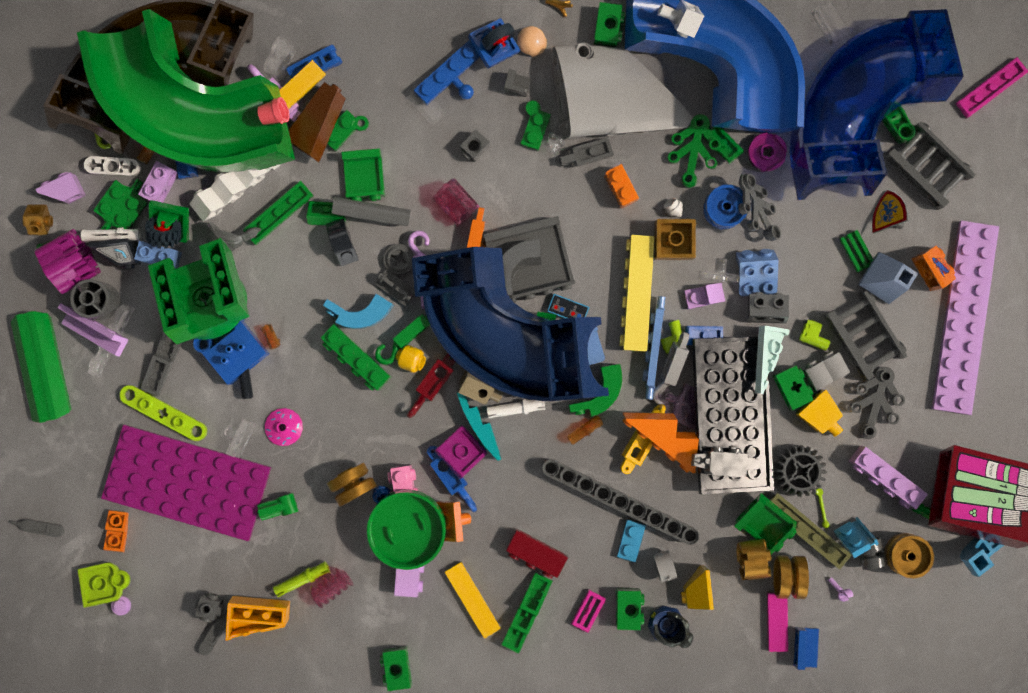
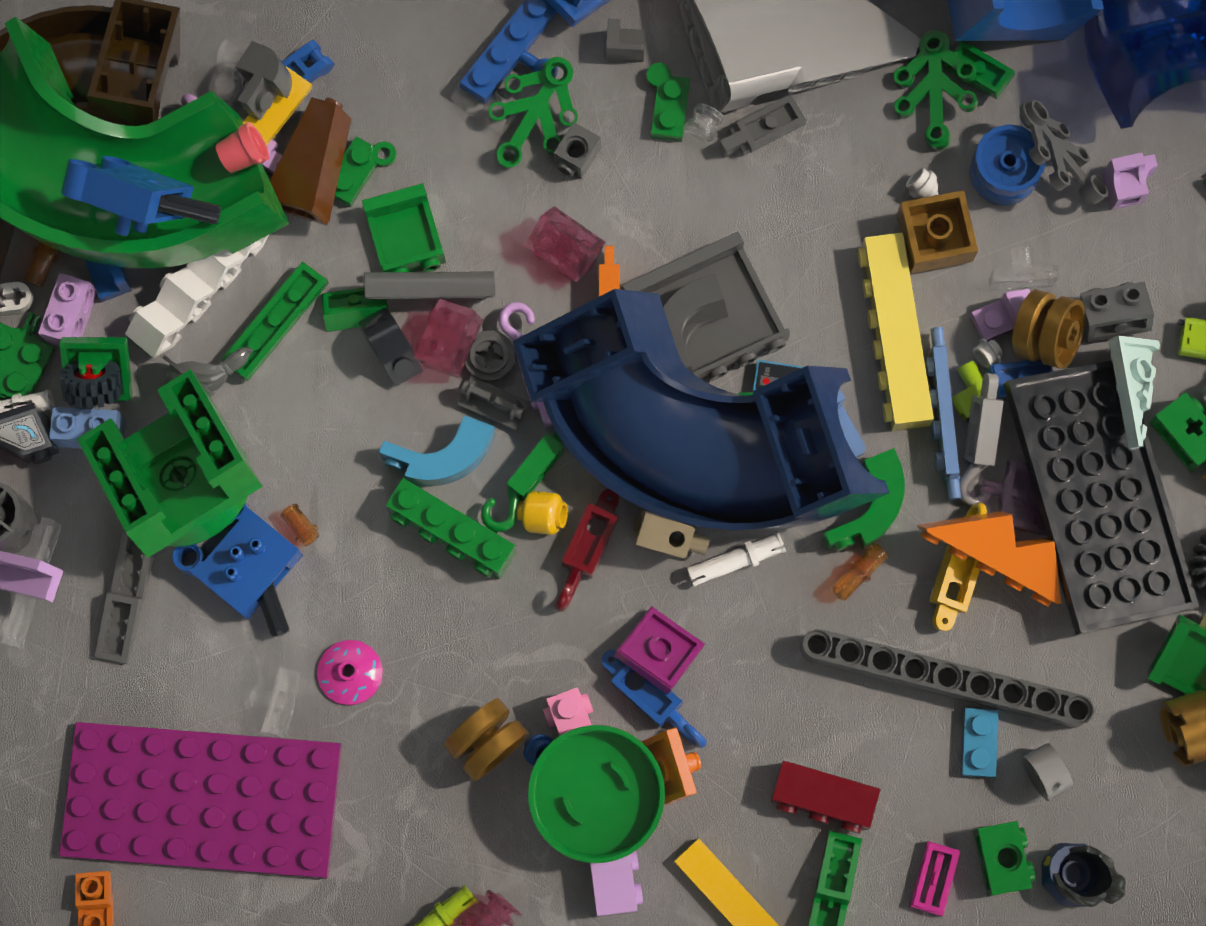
camera: 10 degrees left, 10 degrees down
lime piece [120,385,208,441] -> none
green piece [257,493,299,521] -> none
teal slope [456,392,501,461] -> none
orange brick [604,164,639,209] -> none
yellow slope [681,565,714,610] -> none
hinge [691,447,761,477] -> none
medium blue bracket [736,249,779,296] -> none
magenta plate [747,133,787,172] -> none
none -> blue piece [61,156,221,236]
none -> dark grey brick [235,41,292,121]
none -> clear pink brick [414,299,483,378]
none -> green plant [488,57,578,168]
none -> white plate [973,339,1003,369]
none -> pearl gold wheel [1012,289,1086,369]
none -> lavender brick [1102,152,1158,210]

